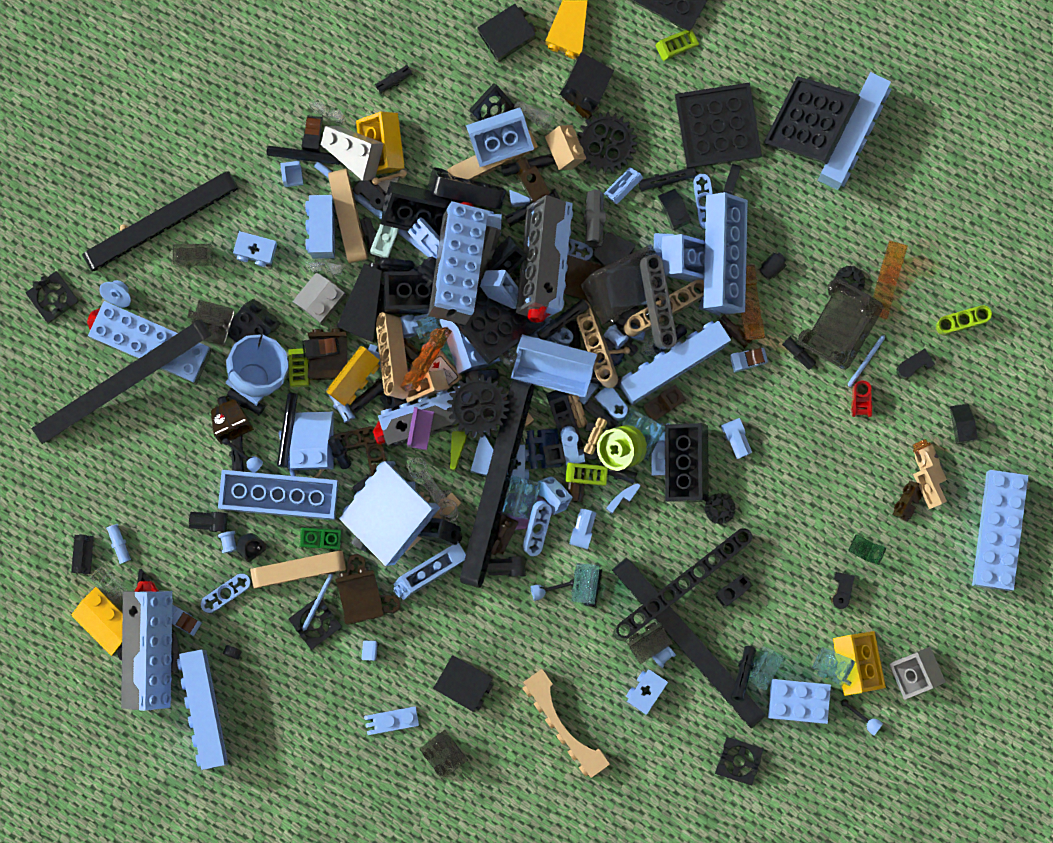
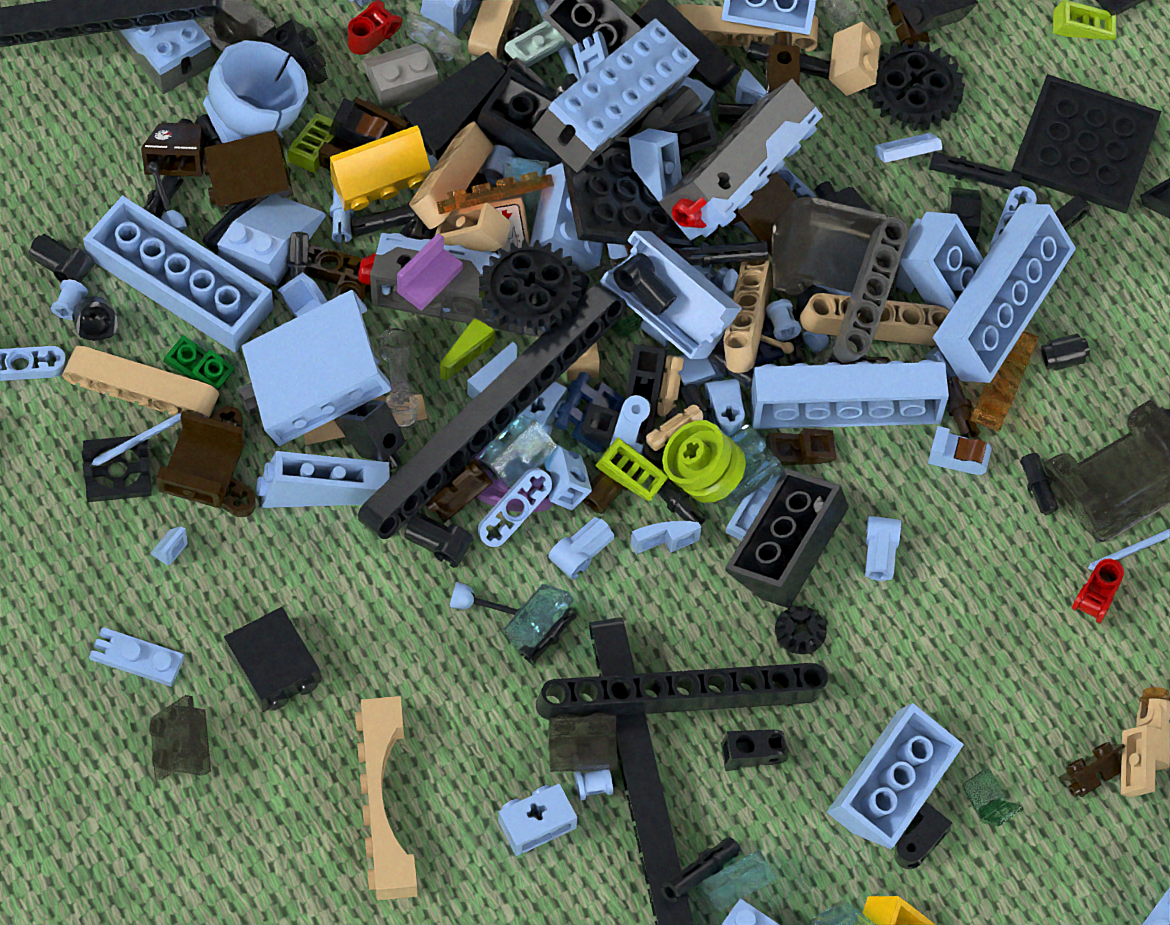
camera: 25 degrees right, 20 degrees down
dark grey piece [583,189,606,248] -> none
none -> dark brown panel [202,130,294,212]
none -> light blue panel [277,272,327,317]
none -> red piece [348,0,403,55]
none -> black piece [613,253,677,316]
none -> light blue arm [716,267,738,300]
none -> light blue slope [827,703,964,849]

